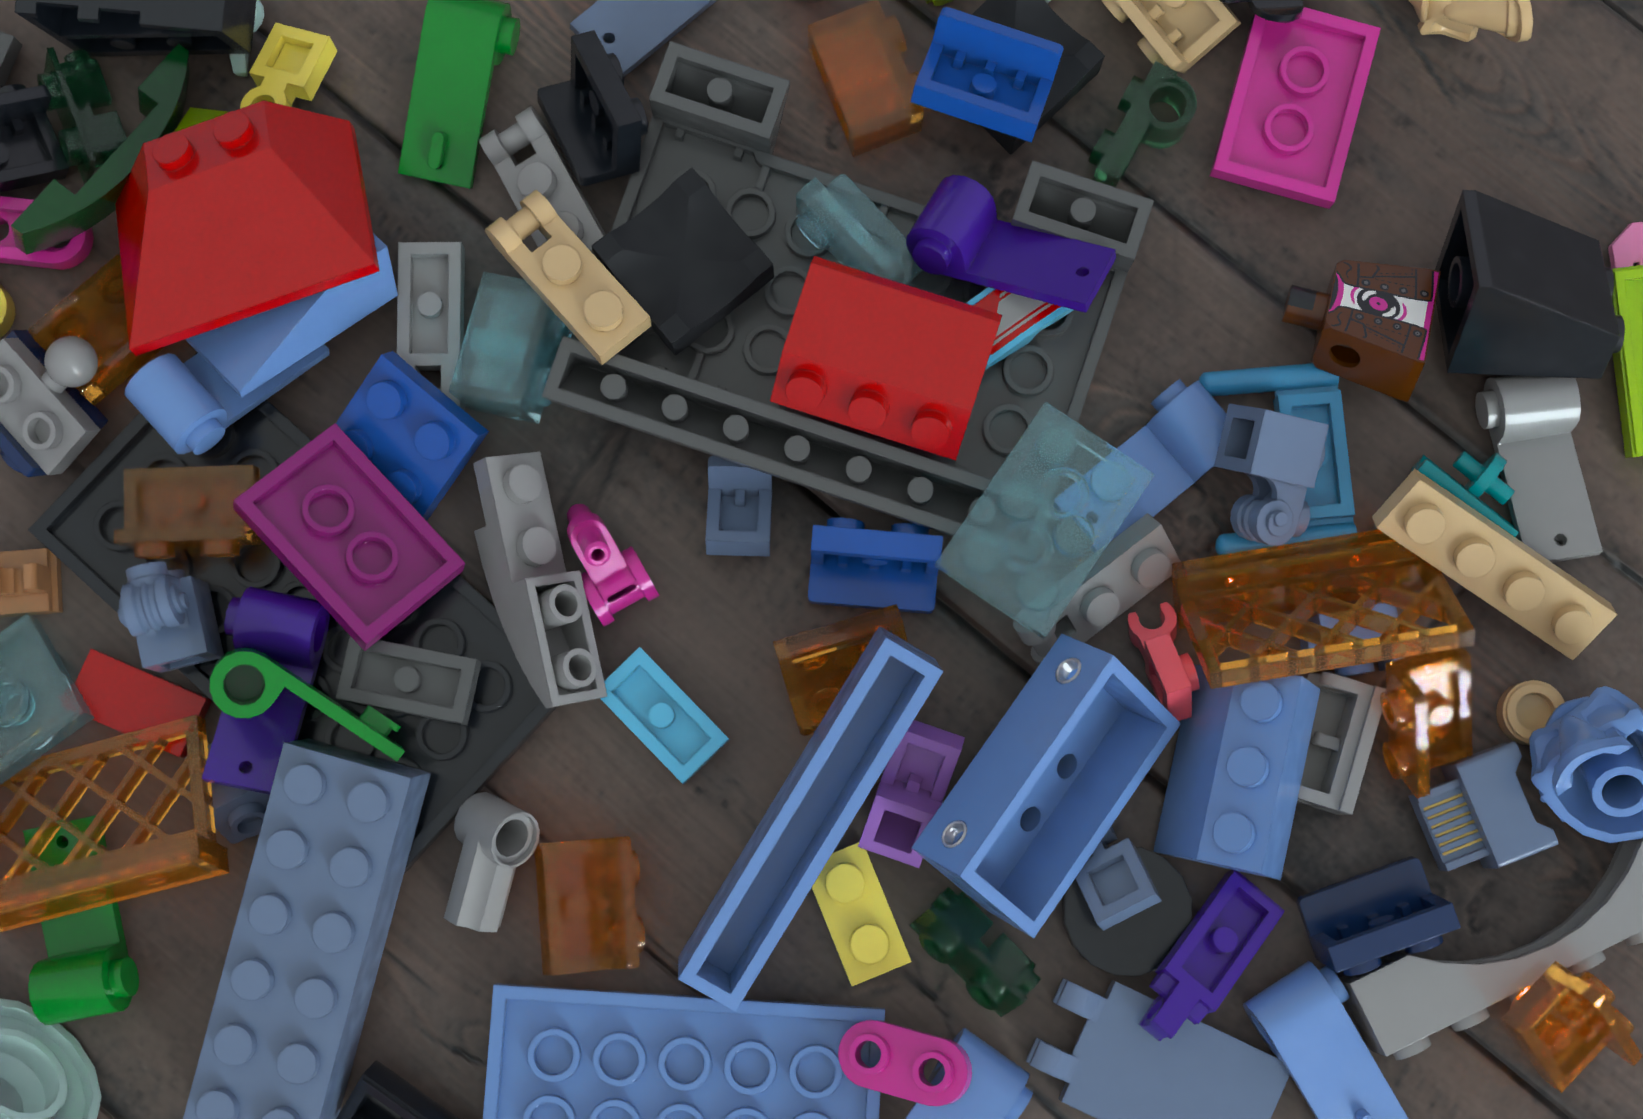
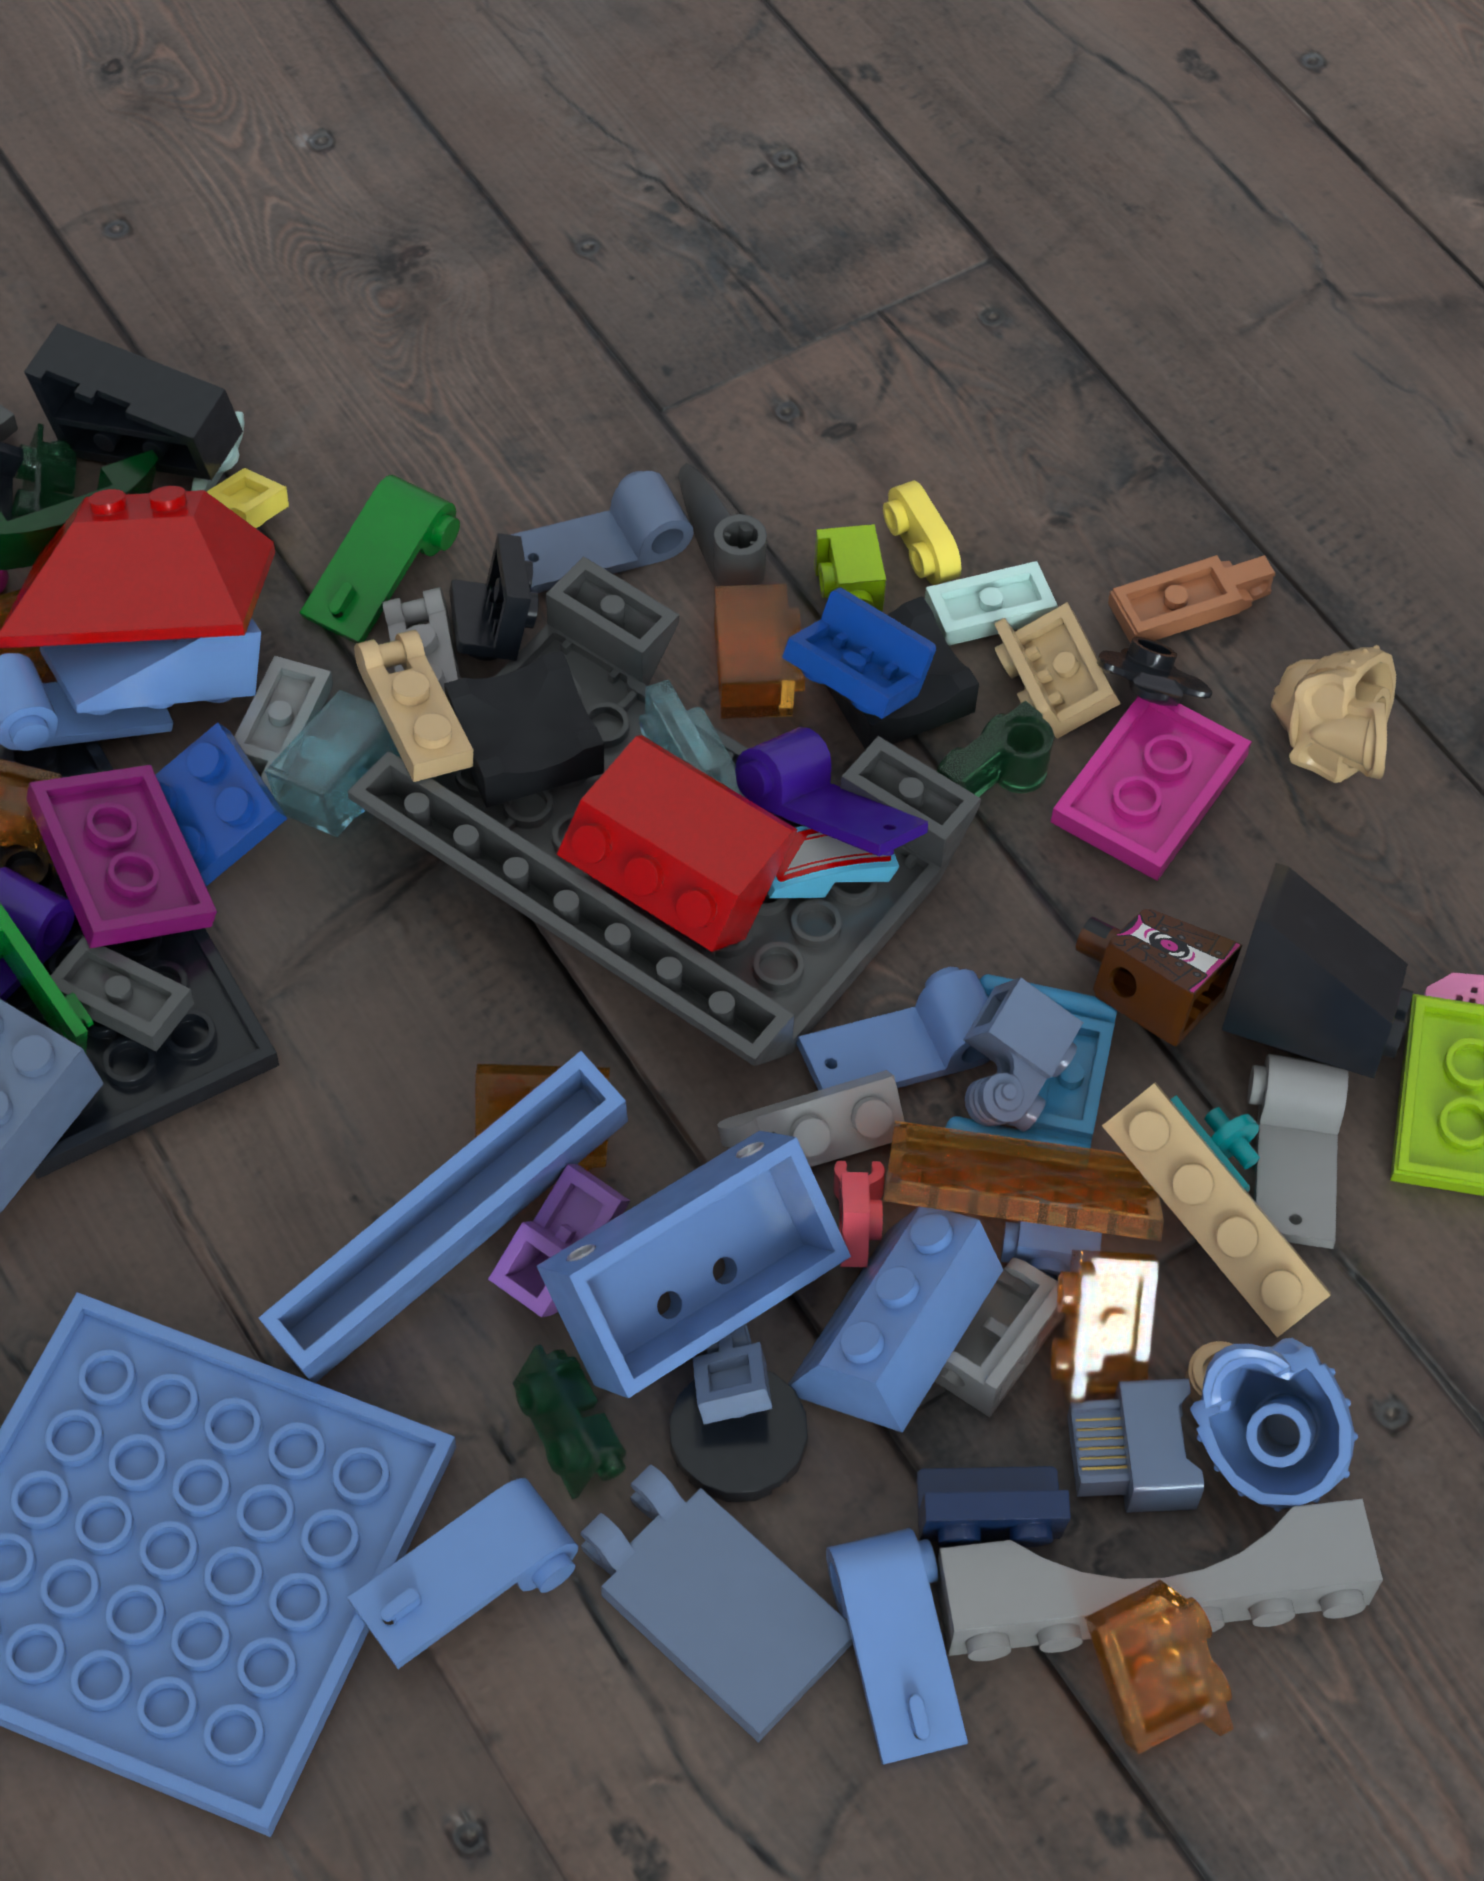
camera: 15 degrees right, 25 degrees down
light grey piece [444,792,540,932] -> none
light grey slope [473,451,607,709] -> none
clear orange bracket [535,836,645,975] -> none
dark pink piece [567,504,660,627] -> none
medium azure plate [600,647,730,784] -> none
sand blue bracket [705,456,773,556] -> none
blue bracket [808,518,943,614] -> none
light yellow plate [812,842,912,987] -> none
dark pink plate [838,1020,972,1106] -> none
clear light blue plate [934,401,1155,639] -> none
dark purple hinge [1139,870,1285,1041] -> none

